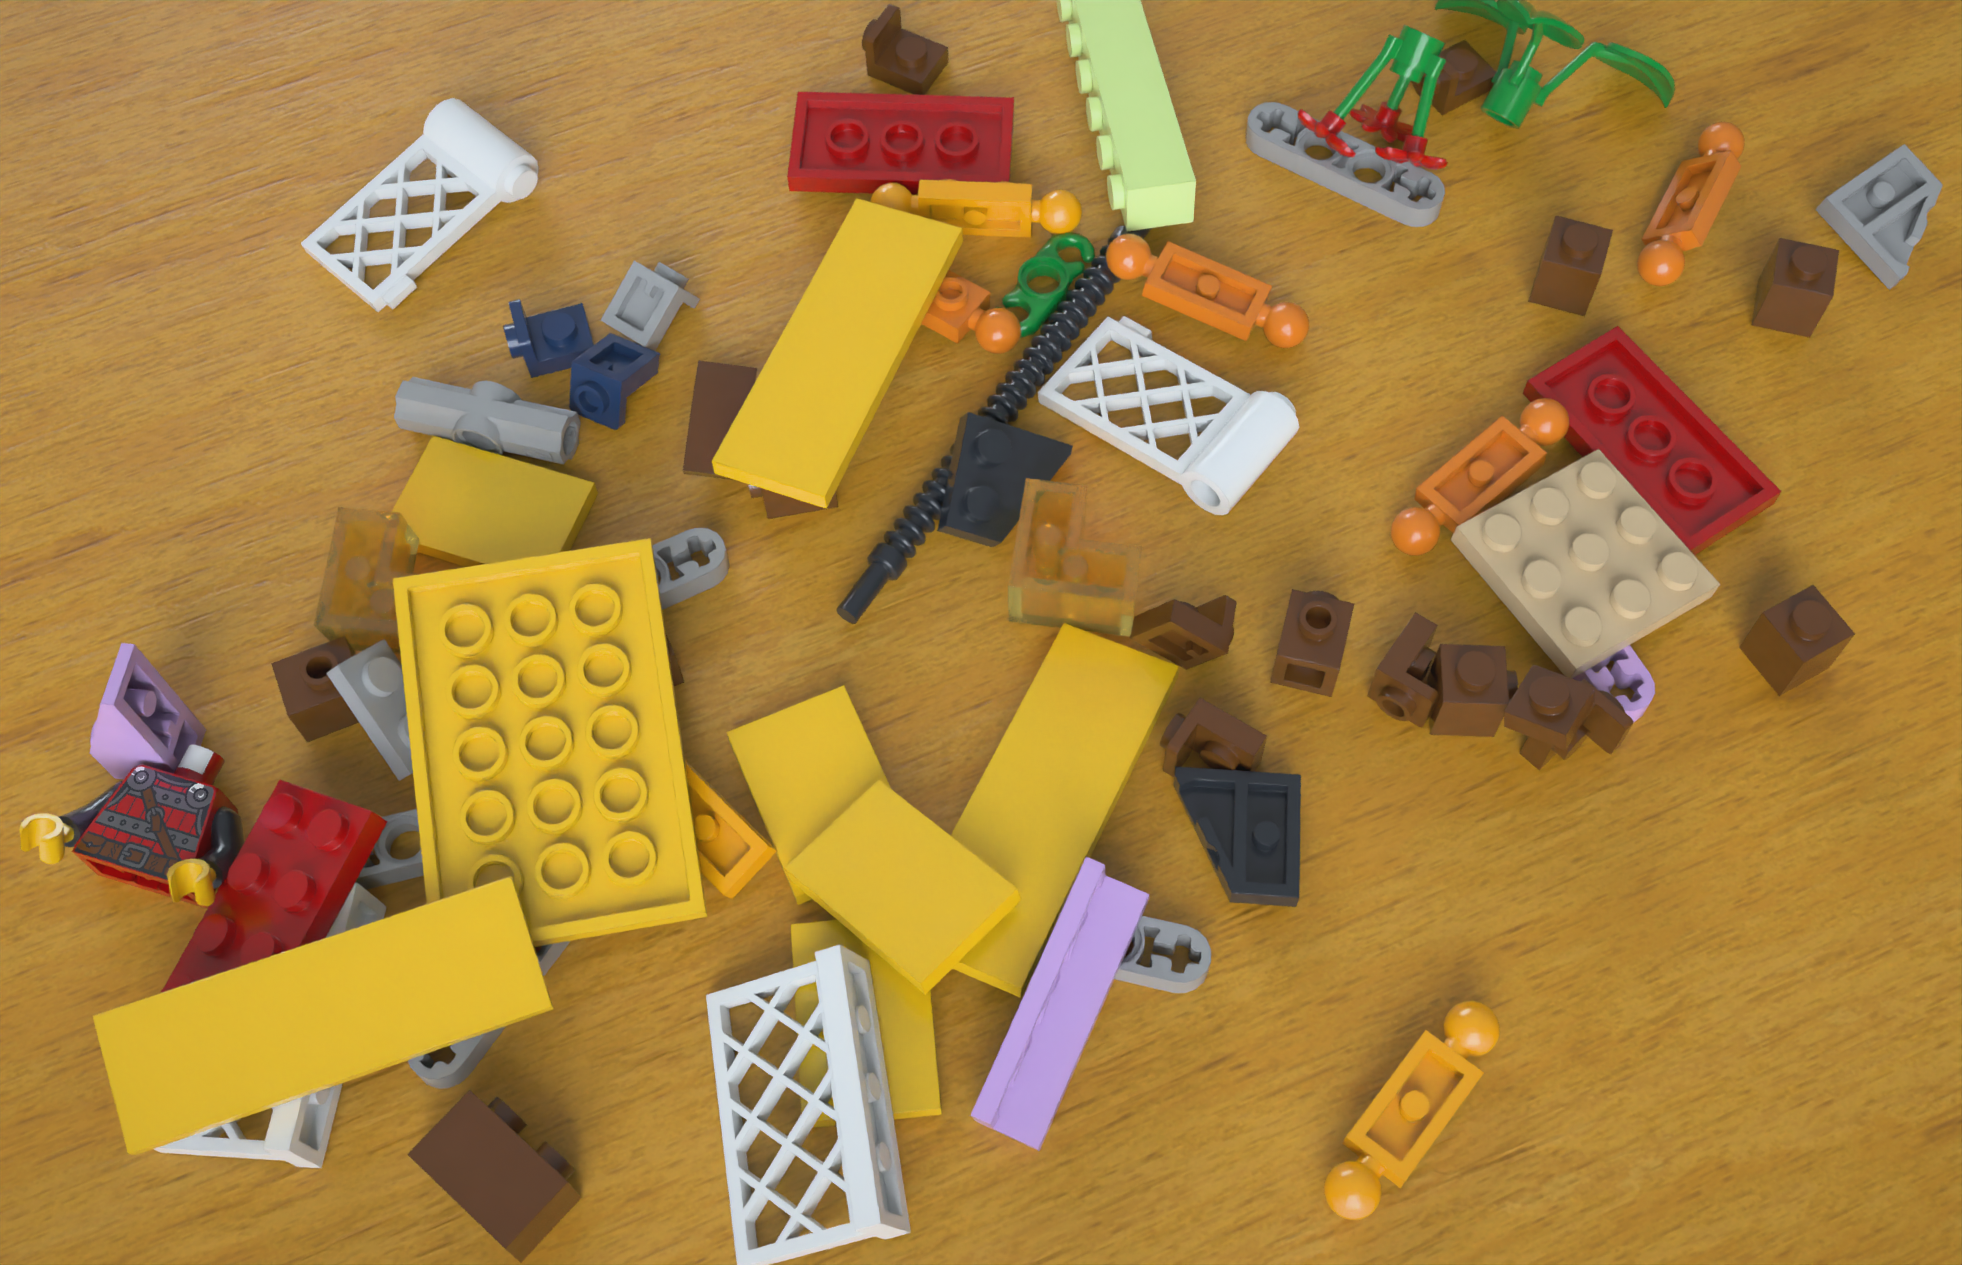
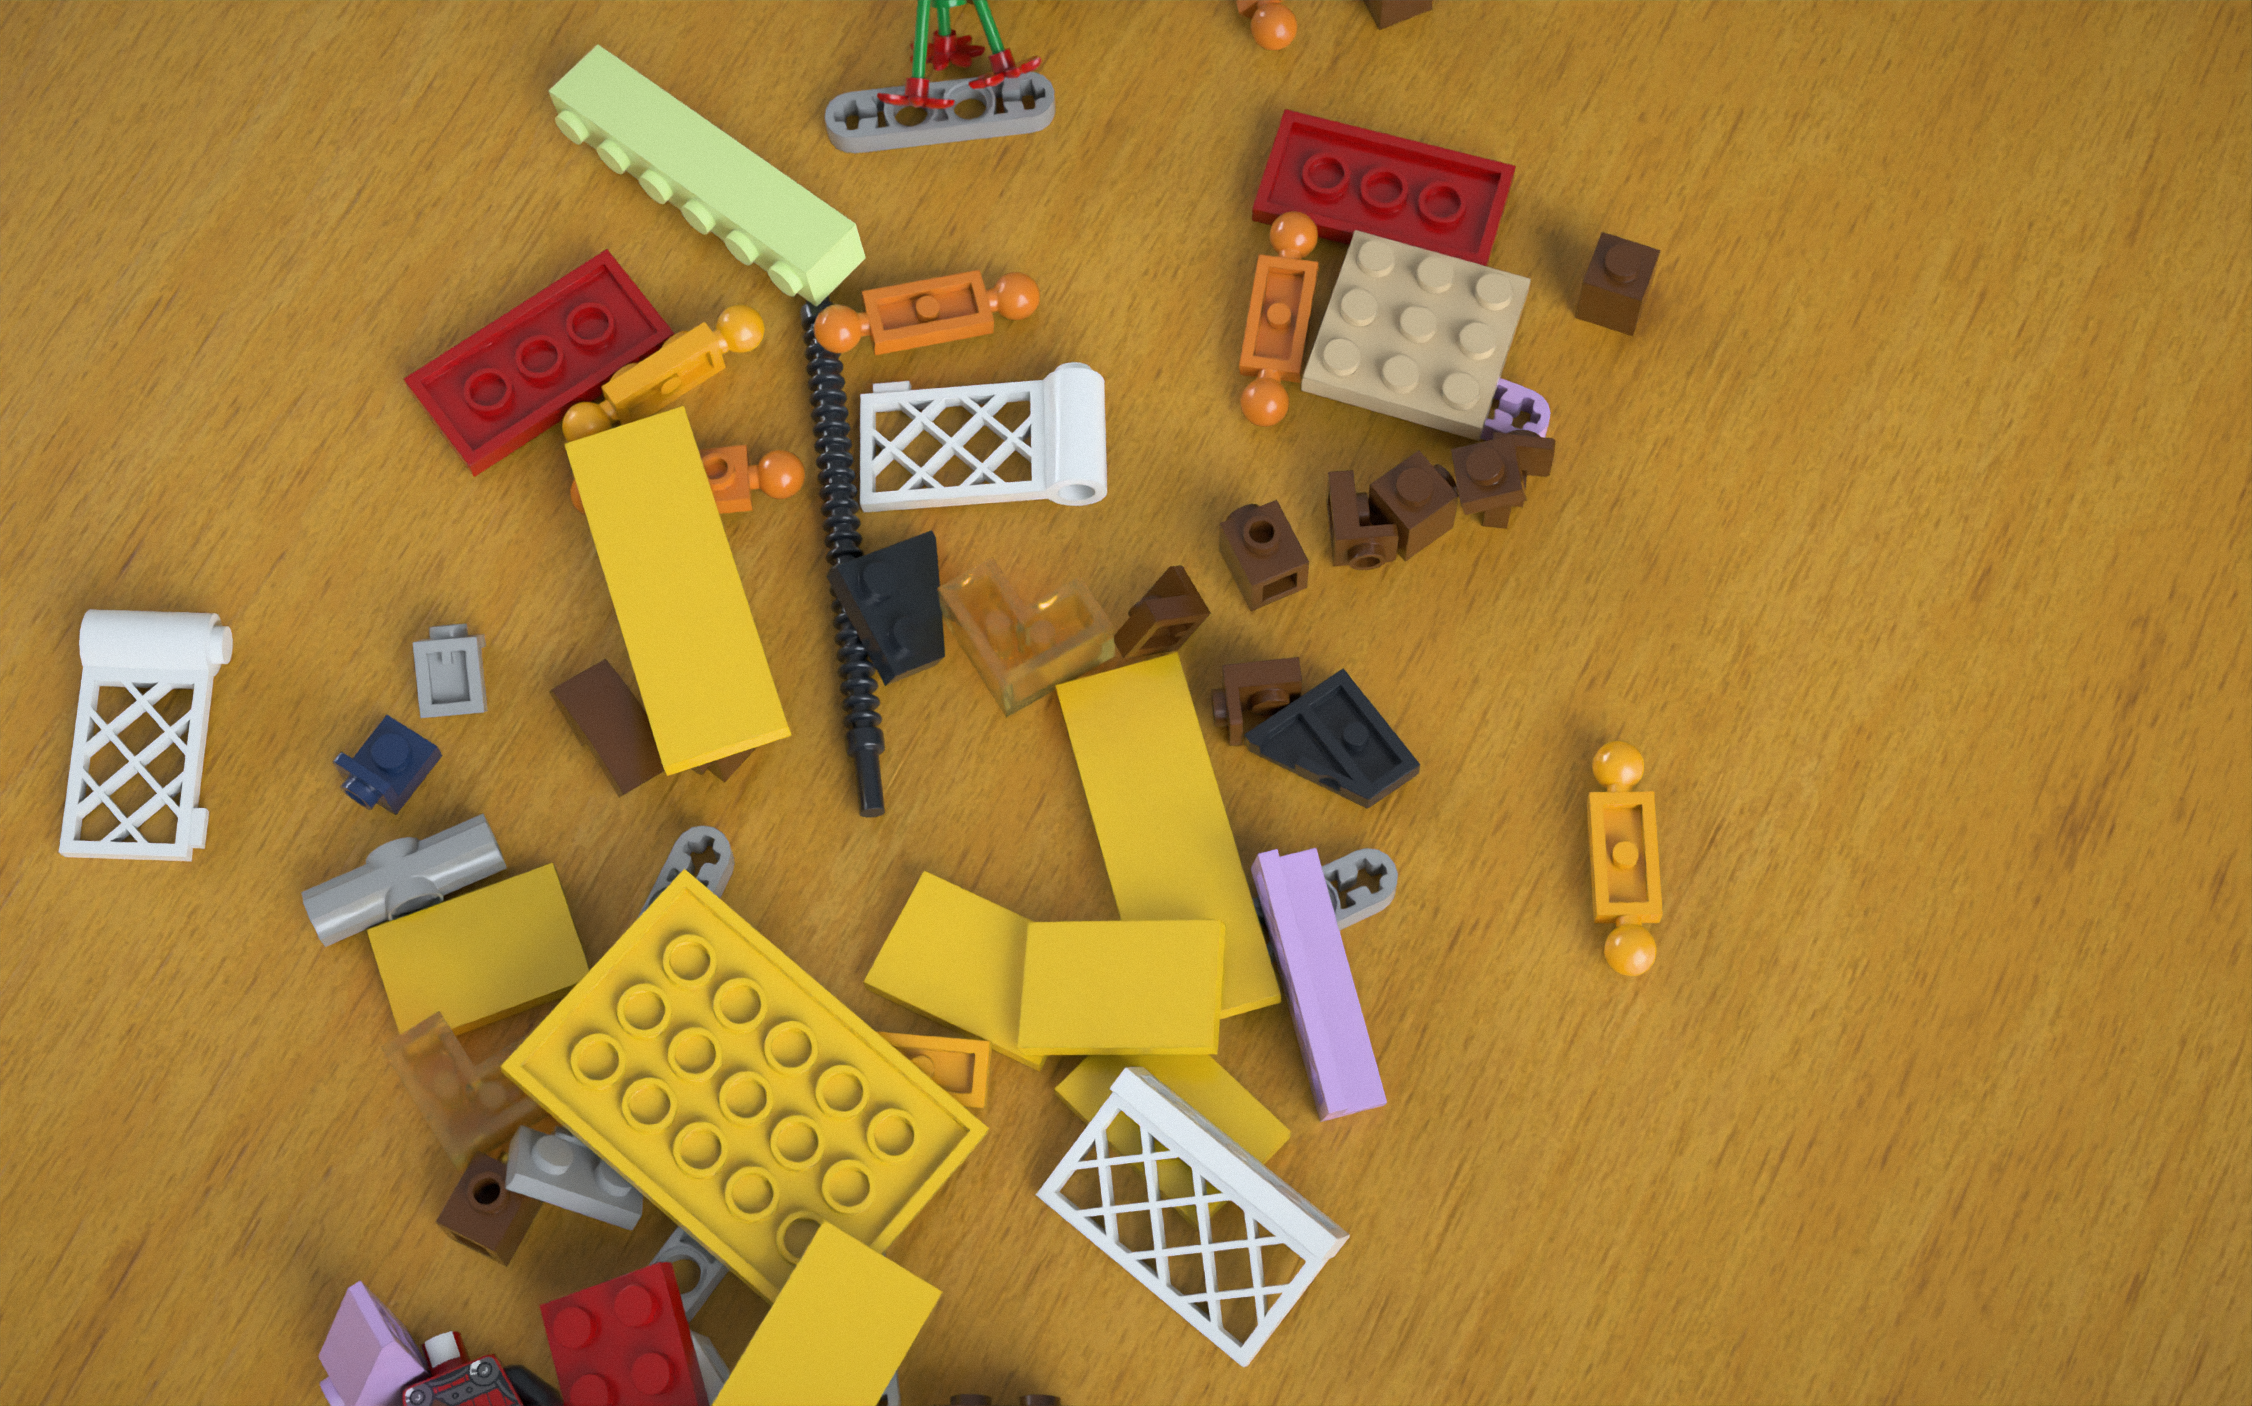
camera: 40 degrees left, 5 degrees up
dark blue bracket [569,333,660,430] -> none
reddish brown bracket [862,4,949,95] -> none
green piece [995,232,1095,338] -> none
reddish brown brick [1528,215,1613,316] -> none

